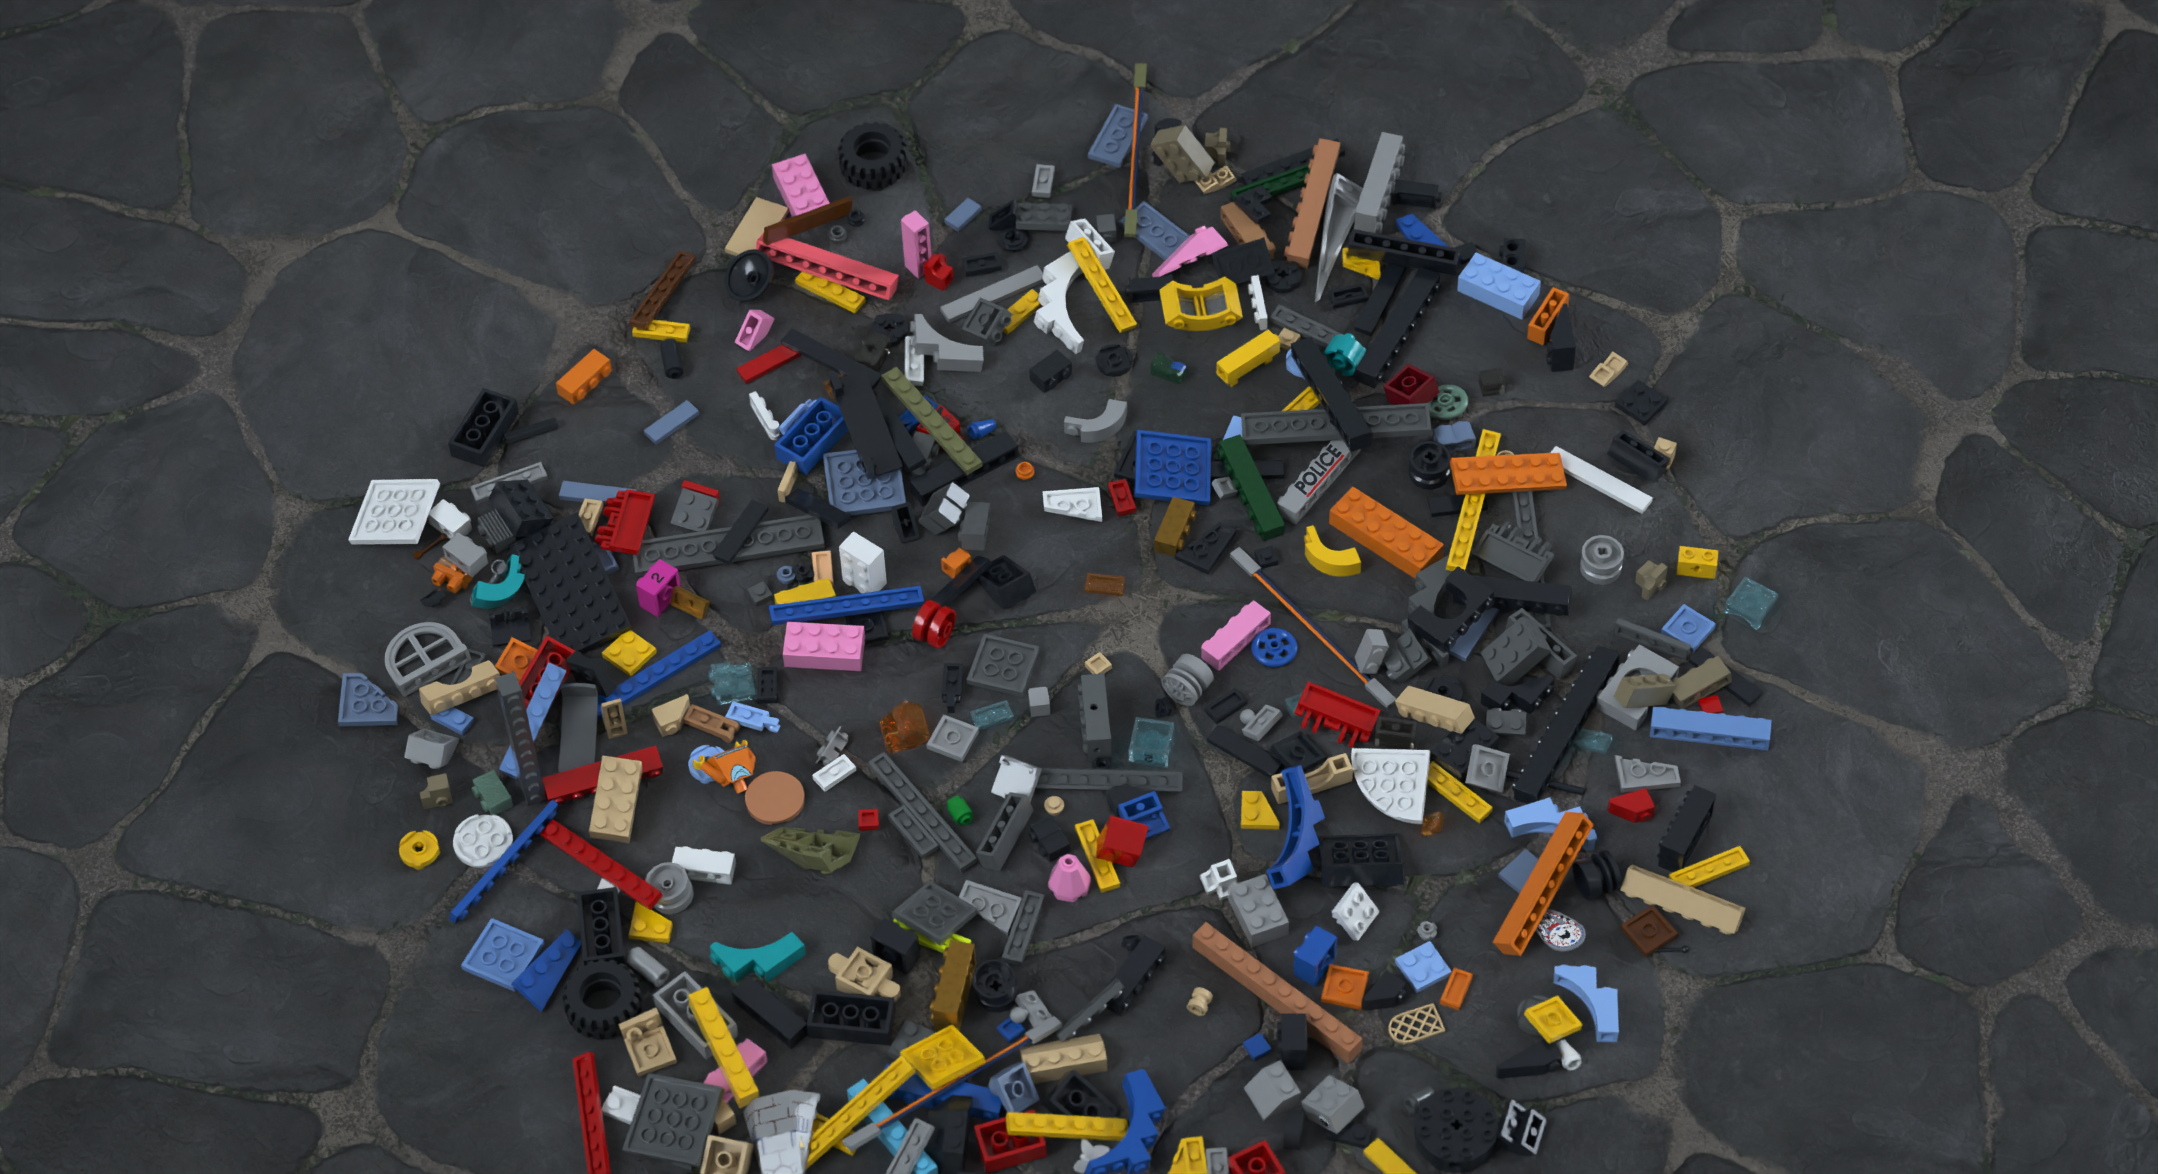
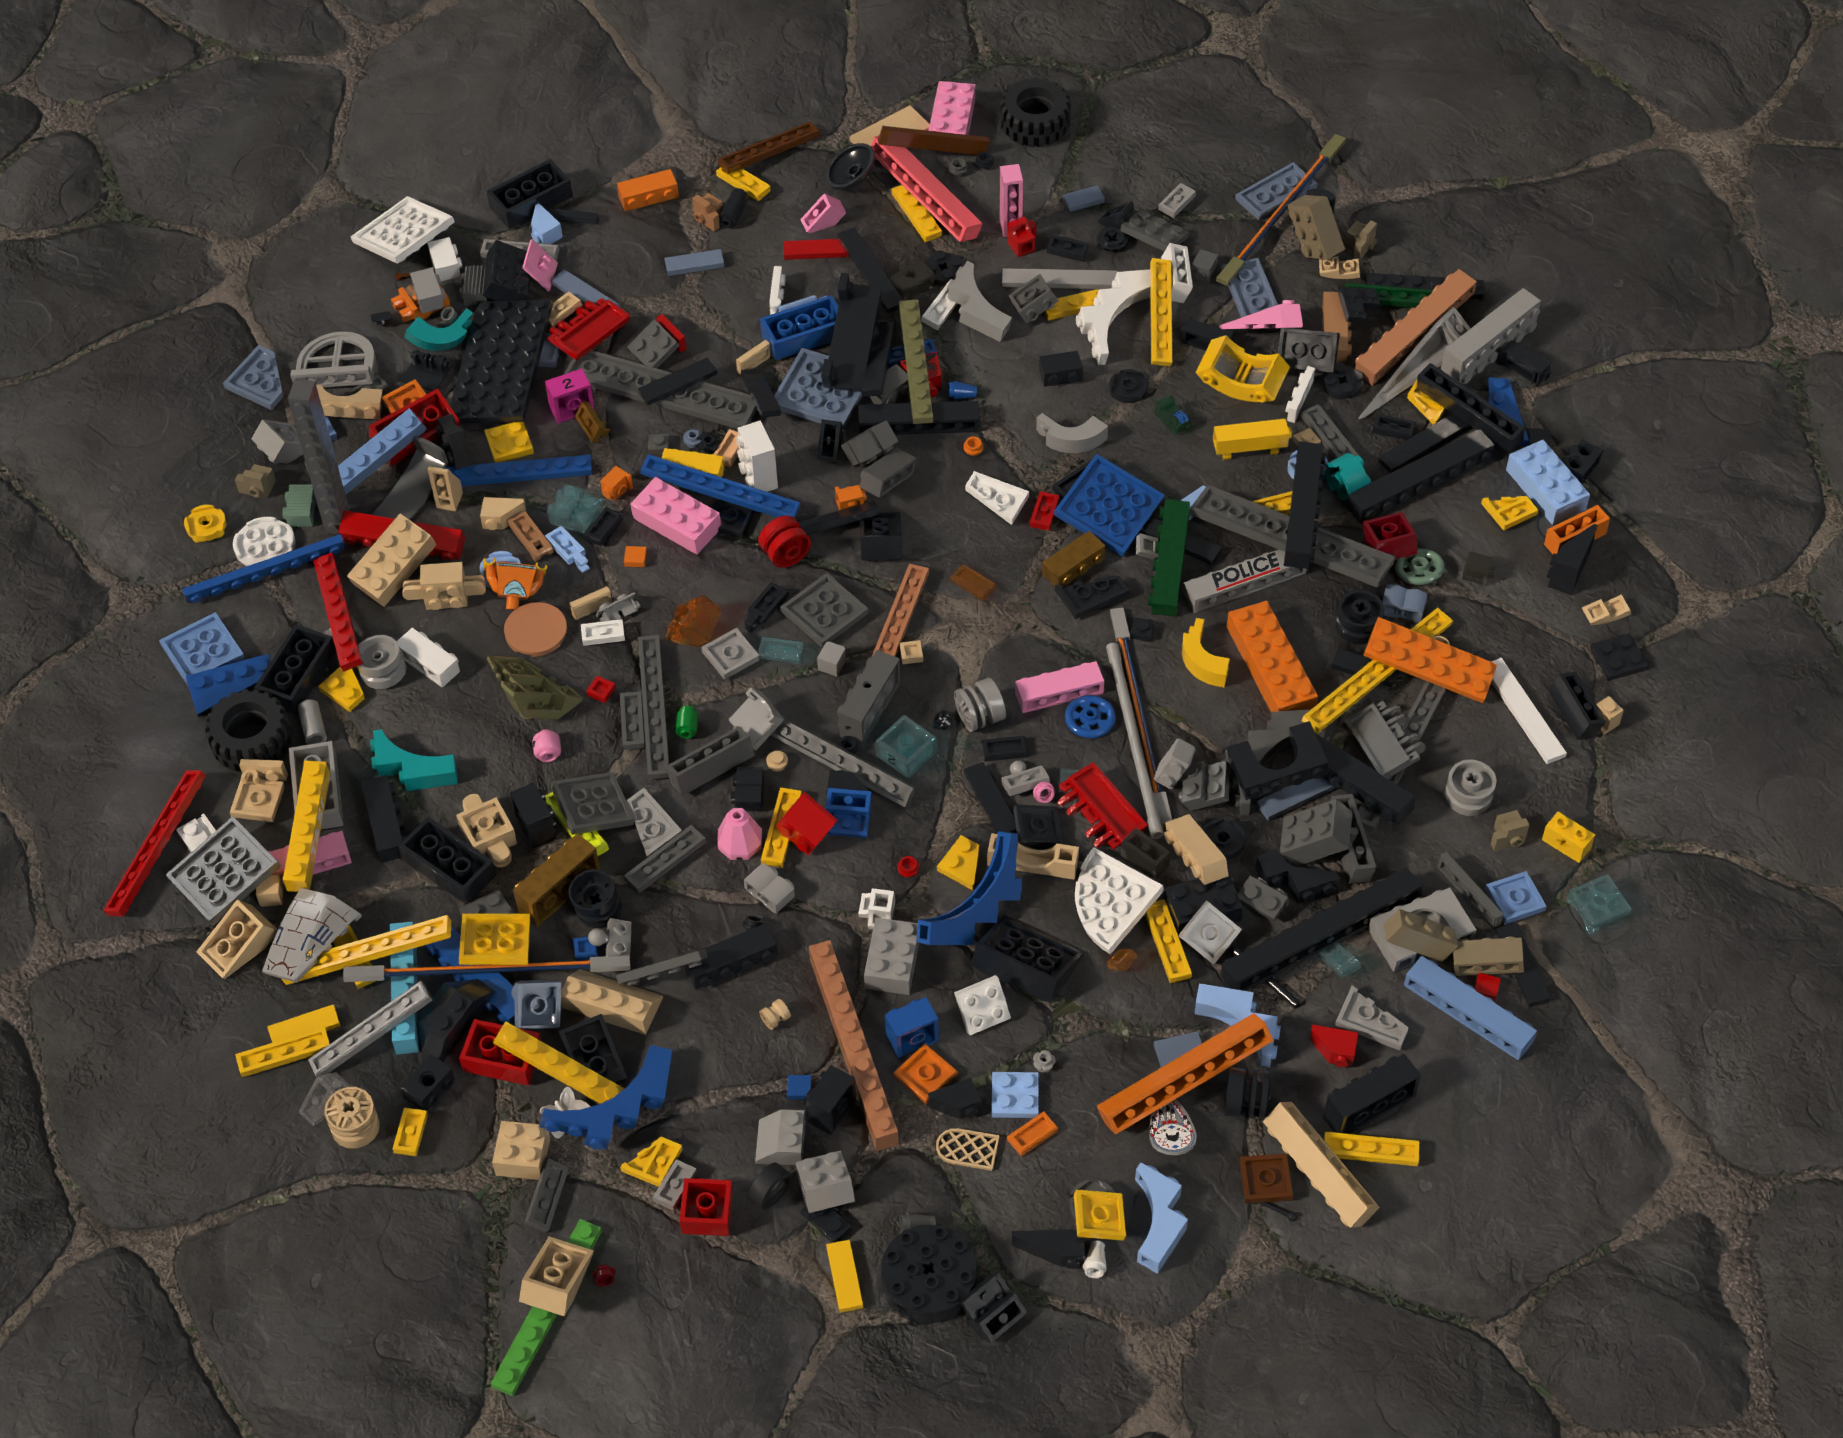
camera: 30 degrees right, 0 degrees up
none -> tan brick [403,562,486,610]
none -> bright pink piece [522,239,558,291]
none -> light blue slope [531,203,563,244]
none -> bright pink head [532,729,561,762]
none -> tan tile [570,586,612,620]
none -> orange brick [600,466,633,501]
none -> orange tile [624,546,647,567]
none -> medium nougat brick [692,193,723,232]
none -> light grey brick [744,863,795,913]
none -> nougat plate [872,563,929,657]
none -> red plate [897,856,919,877]
none -> bright pink plate [1033,782,1055,803]
none -> light grey piece [1106,643,1164,839]
none -> yellow wing [1481,496,1539,530]

